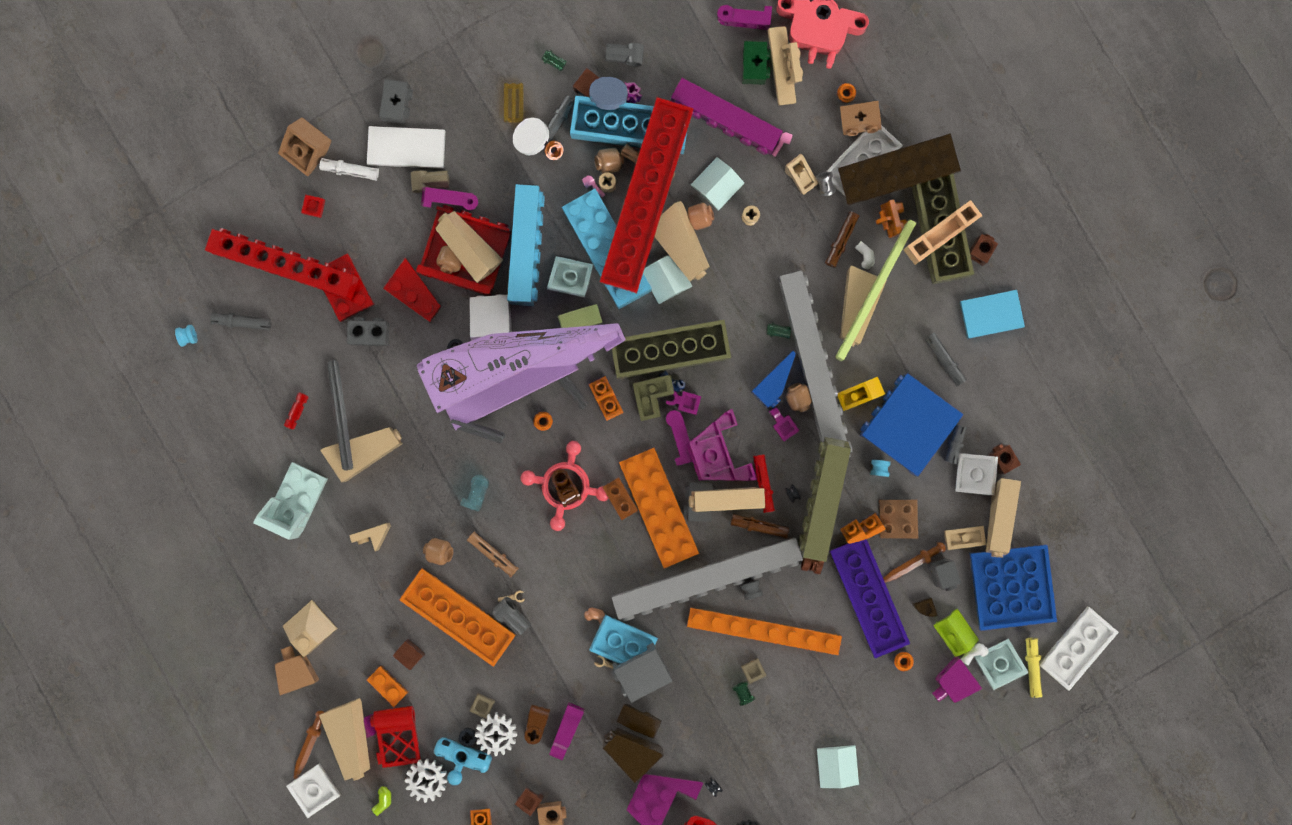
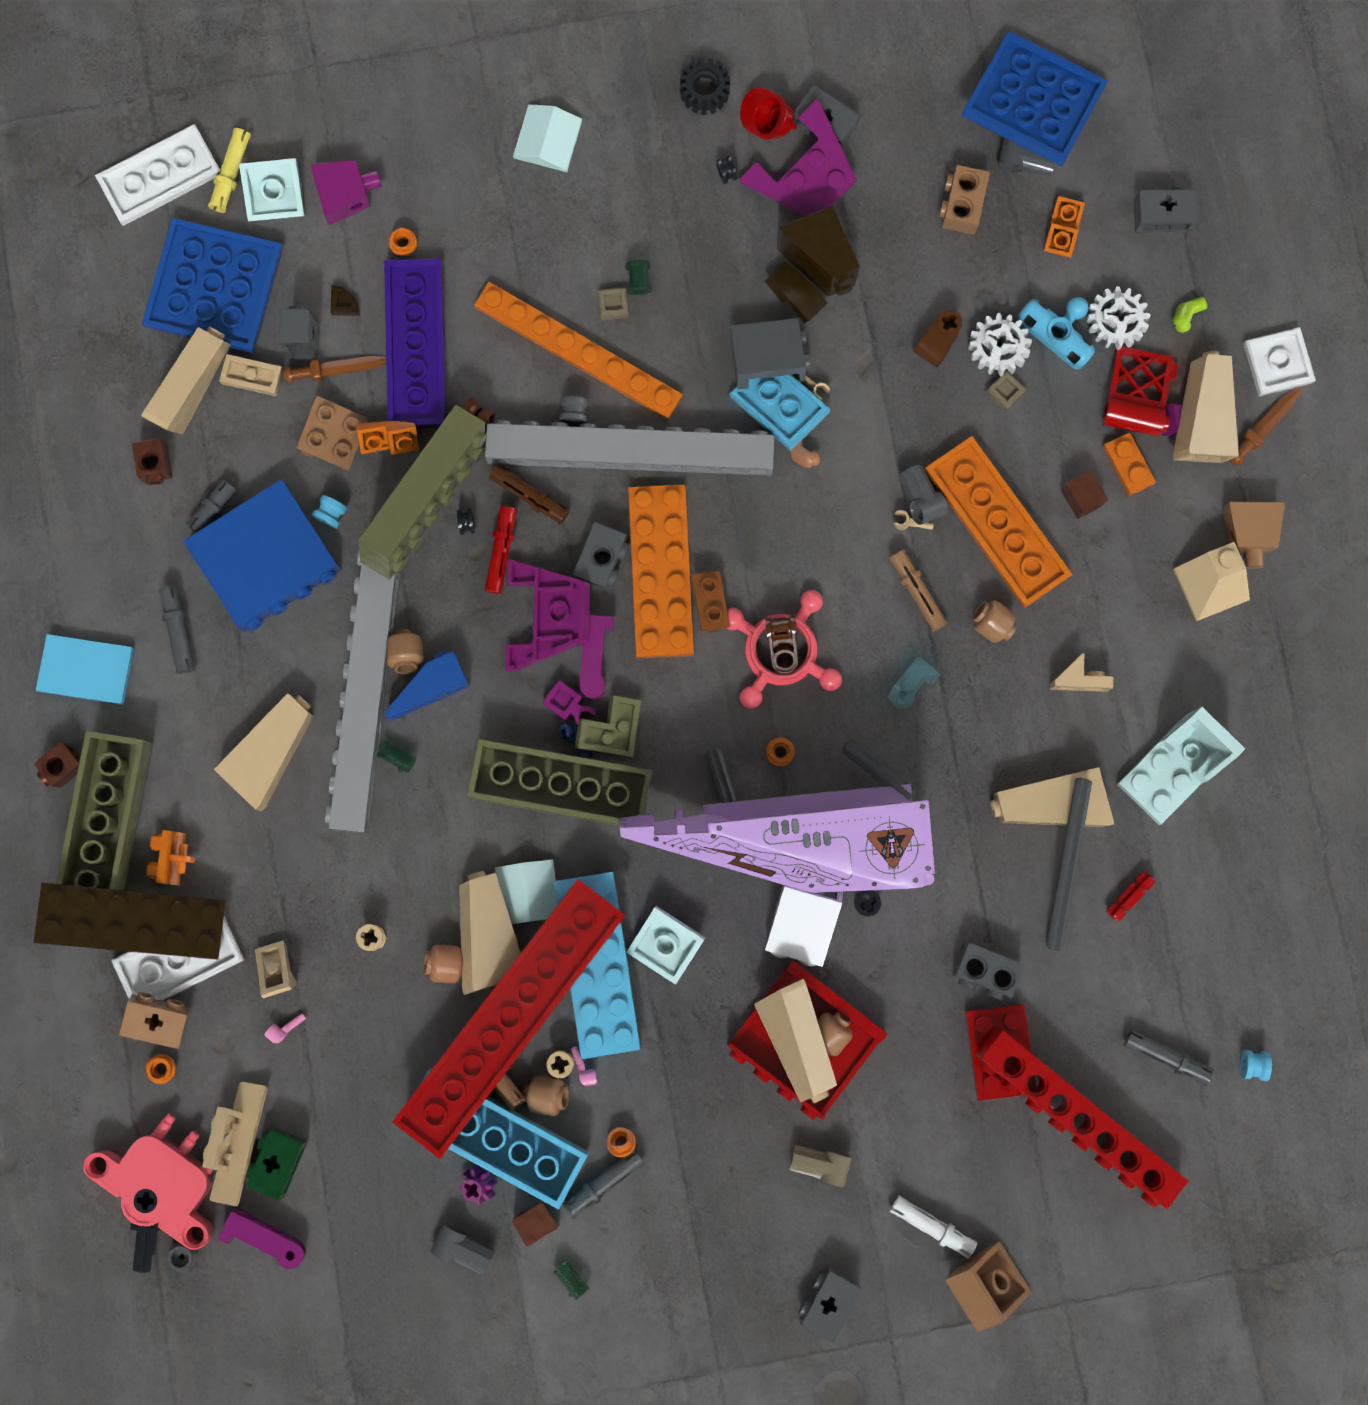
camera: 160 degrees left, 5 degrees down
red plate [301,194,326,218] -> none
white tile [367,126,446,169] -> none
red wing [383,258,441,322] -> none
magenta leg [421,187,478,210] -> none
black bush [458,728,477,747] -> none
clear yellow tile [504,83,524,123] -> none
medium azure brick [507,184,545,306] -> none
white tile [513,118,549,156] -> none
copper panel [515,787,544,816] -> none
magenta leg [549,702,585,760] -> none
yellowish green slope [558,304,602,328] -> none
sand blue tile [589,77,628,110] -> none
orange slope [589,376,624,421] -> none
magenta brick [671,78,783,155] -> none
tan slope [689,487,765,512] -> none
light aqua slope [691,157,744,211] -> none
magenta plate [769,407,799,442] -> none
flat silver bush [816,171,836,196] -> none
reddish brown pin [825,211,860,268] -> none
yellowish green tile [835,220,916,361] -> none
yellow slope [838,377,885,411] -> none
white arm [855,241,875,270] -> none
light nougat arch [904,200,982,265] -> none
lime panel [933,609,979,657] -> none
white tile [955,453,998,495] -> none
white arm [961,643,988,666] -> none

